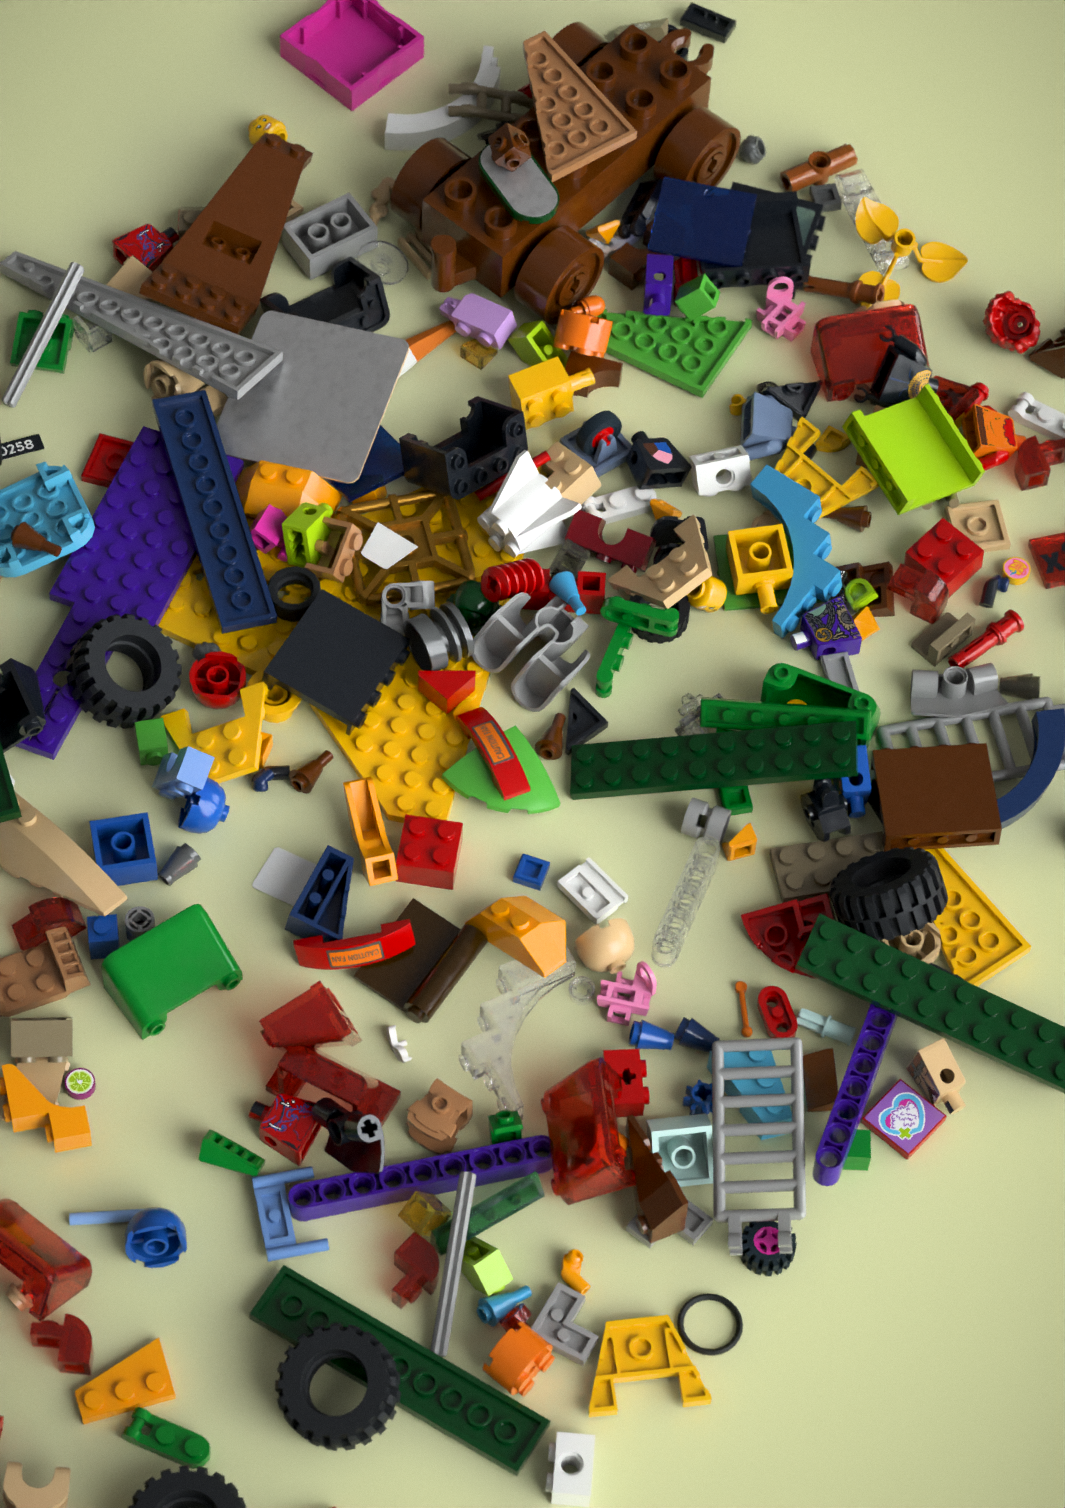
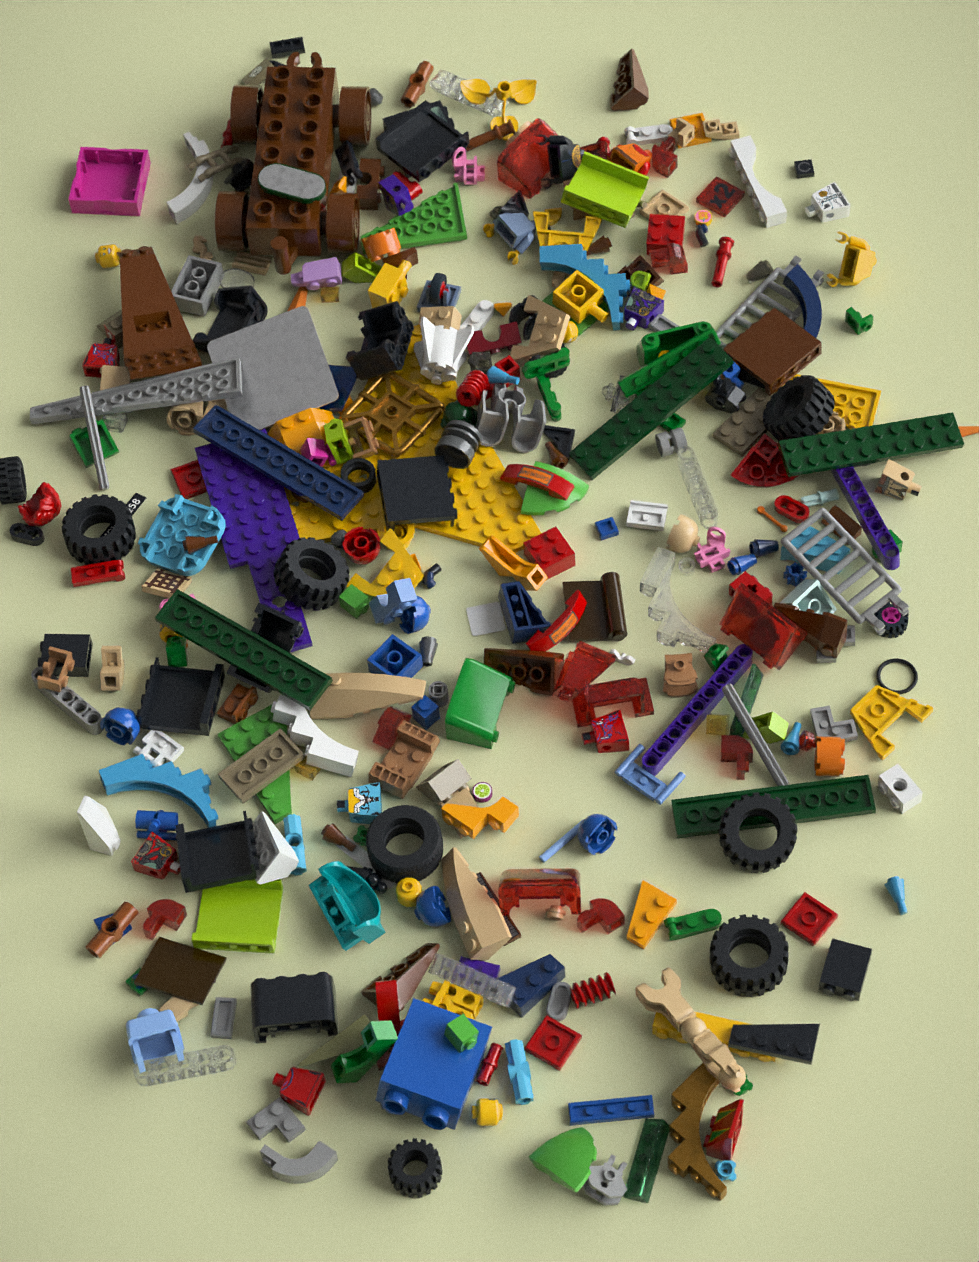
camera: 30 degrees left, 0 degrees up
green slope [198,1130,265,1176] -> none
reddish brown cone [289,750,333,794] -> none
black panel [312,1097,385,1174] -> none
white sticker [361,522,418,569] -> none
light grey piece [380,581,435,636] -> none
red slope [418,670,476,715] -> none
light orange wedge [465,896,566,978] -> none
red bar [475,450,551,501] -> none
reddish brown brick [488,123,532,172] -> none
medium nougat wing [523,31,637,182] -> none
light orange arm [560,1249,591,1295] -> none
orange cylinder [569,295,605,316] -> none
black torso [626,431,692,490] -> none
clear blue piece [648,177,757,267] -> none
bright green brick [675,273,720,321] -> none
white brick [689,445,752,497] -> none
light orange slope [722,823,757,861] -> none
dark grey plate [809,183,842,212] -> none
tile [861,1079,947,1160] -> none
dark tan panel [911,612,976,667] -> none
light grey panel [911,663,1009,718] -> none
red hair [983,291,1040,354] -> none
none -> reddish brown wedge [484,648,564,696]

